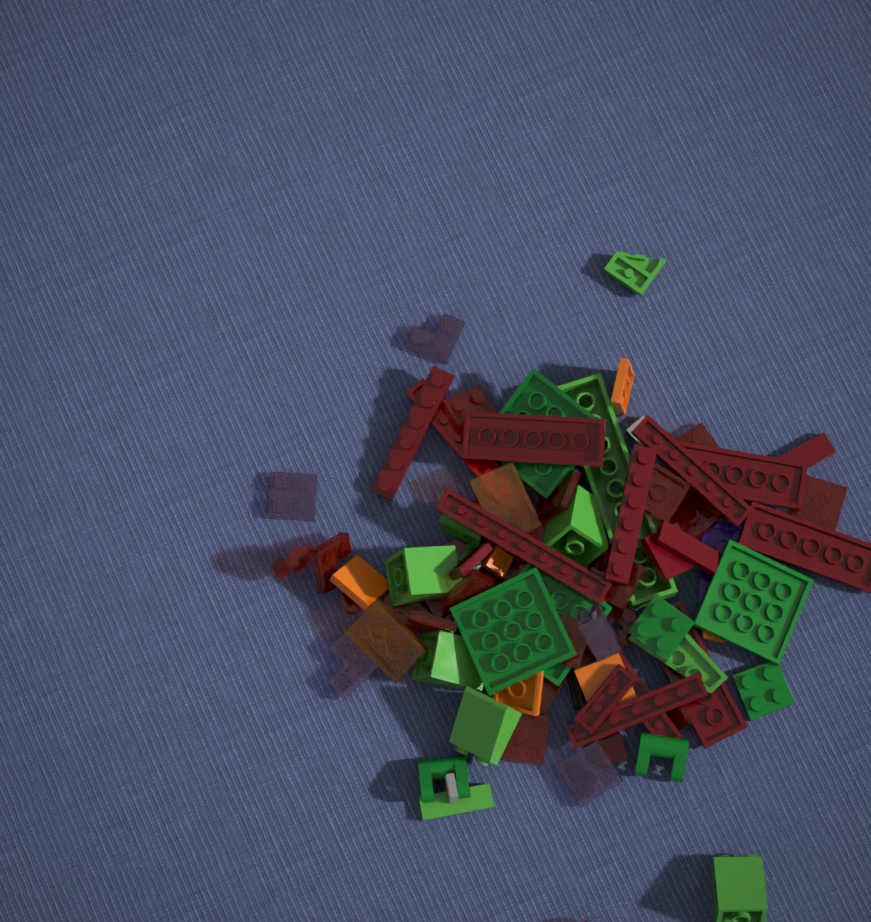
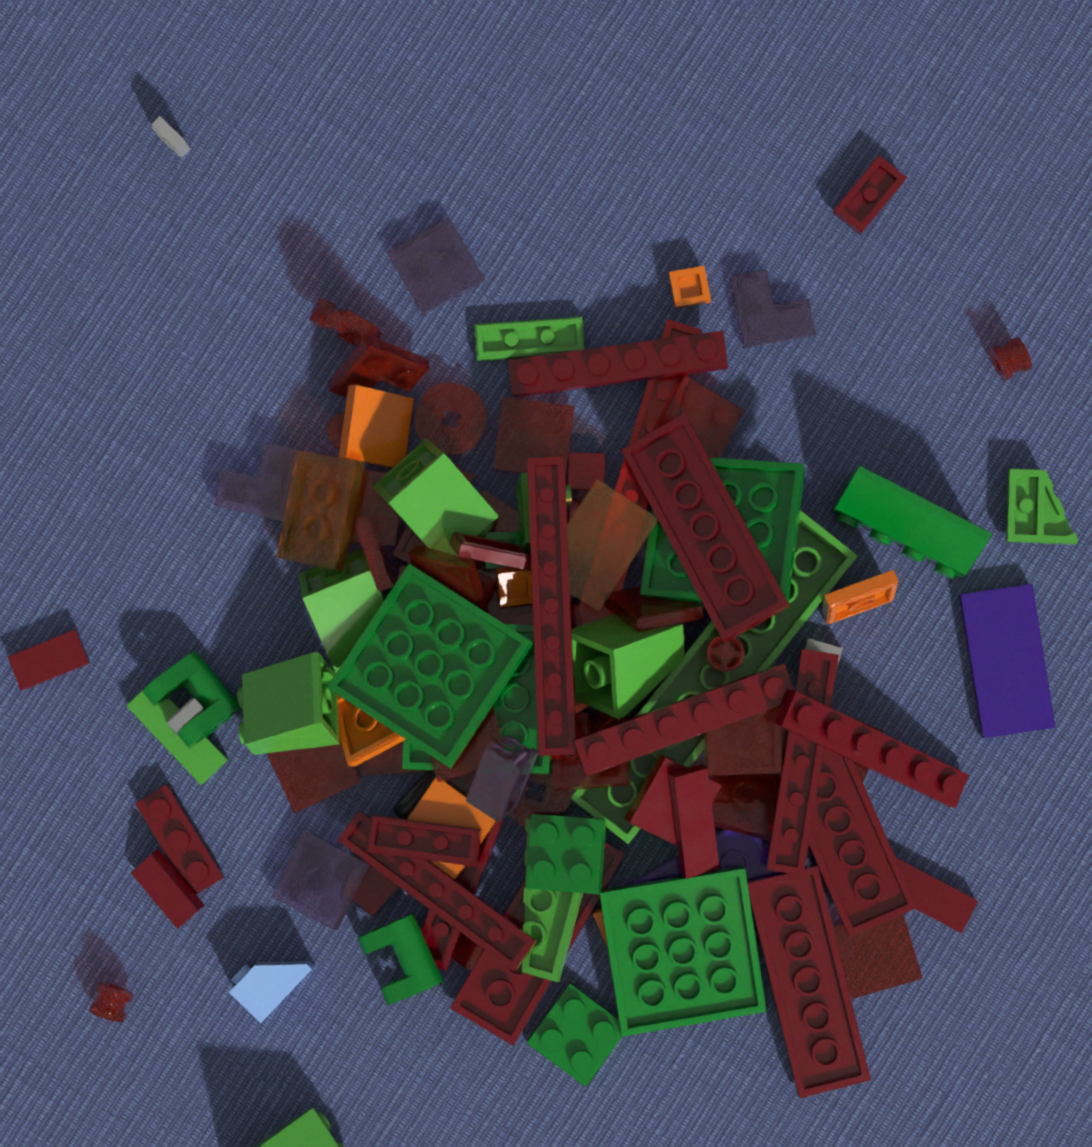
camera: 60 degrees right, 10 degrees up
none -> dark red tile [8,630,91,691]
none -> dark red tile [131,849,205,929]
none -> dark red plate [135,784,225,895]
none -> light grey tile [151,116,190,157]
none -> light blue slope [229,961,315,1023]
none -> clear red plate [414,382,487,456]
none -> bright green tile [474,317,585,362]
none -> clear red plate [493,397,575,478]
none -> dark red tile [568,452,605,491]
none -> orange plate [668,265,711,309]
none -> clear red wheel [705,635,744,672]
none -> dark red plate [775,690,969,808]
none -> green slope [831,466,992,580]
none -> dark red plate [833,155,907,235]
none -> dark purple tile [959,584,1056,738]
none -> clear red wheel [989,336,1032,381]

